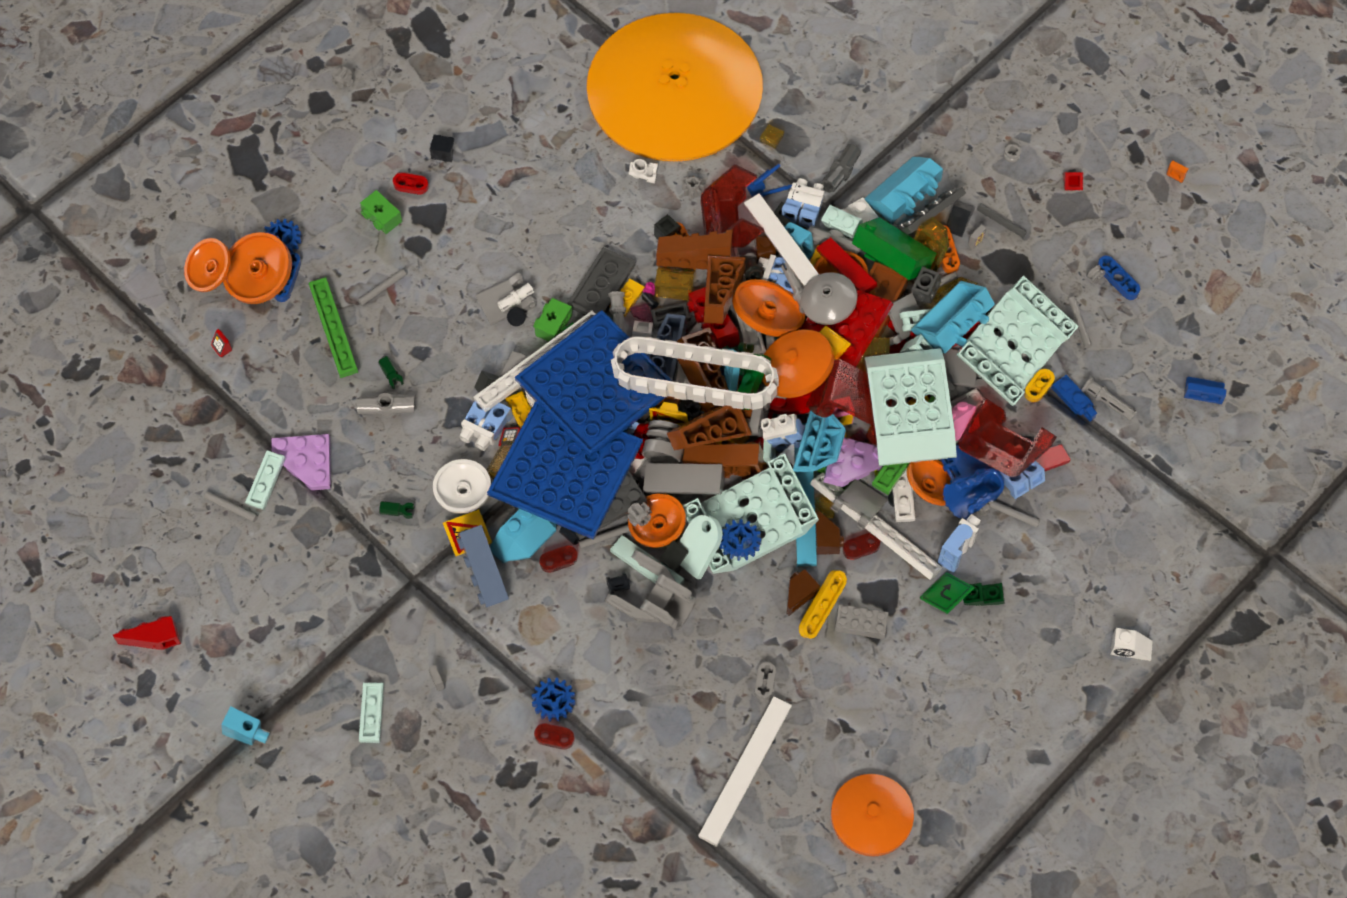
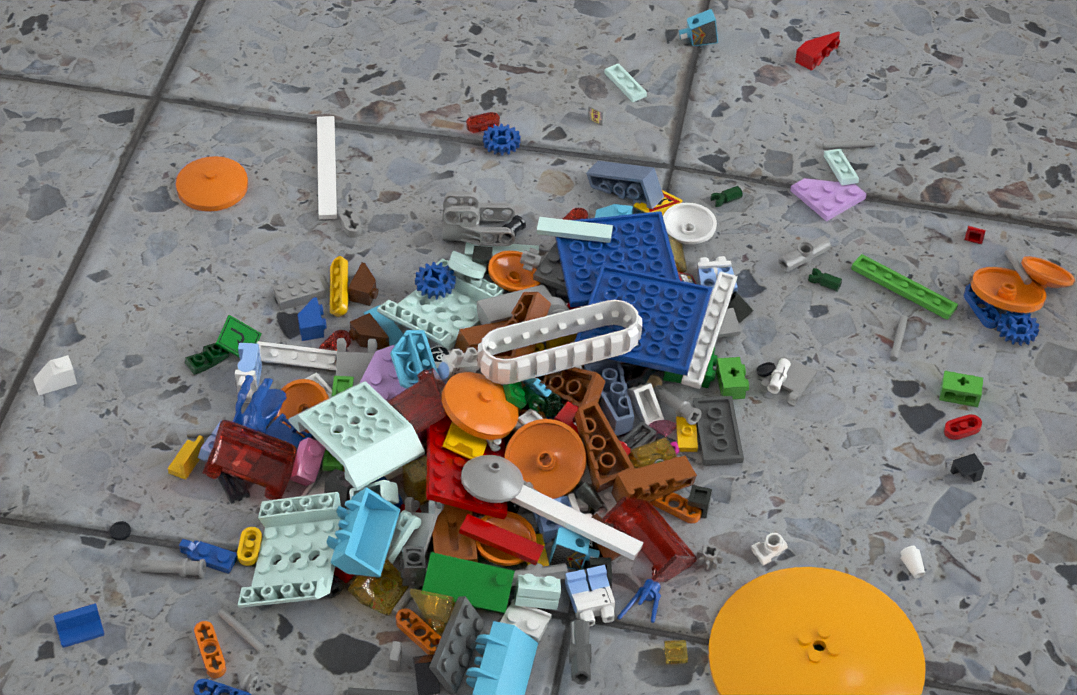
camera: 145 degrees right, 15 degrees down
tile [1030,444,1071,471] -> none
none -> black piece [110,521,131,541]
none -> yellow panel [167,435,204,480]
none -> orange beam [194,621,226,678]
none -> blue slope [297,297,327,341]
none -> light aqua tile [537,217,613,243]
none -> white cone [900,546,926,578]
none -> light grey bar [1005,249,1032,285]

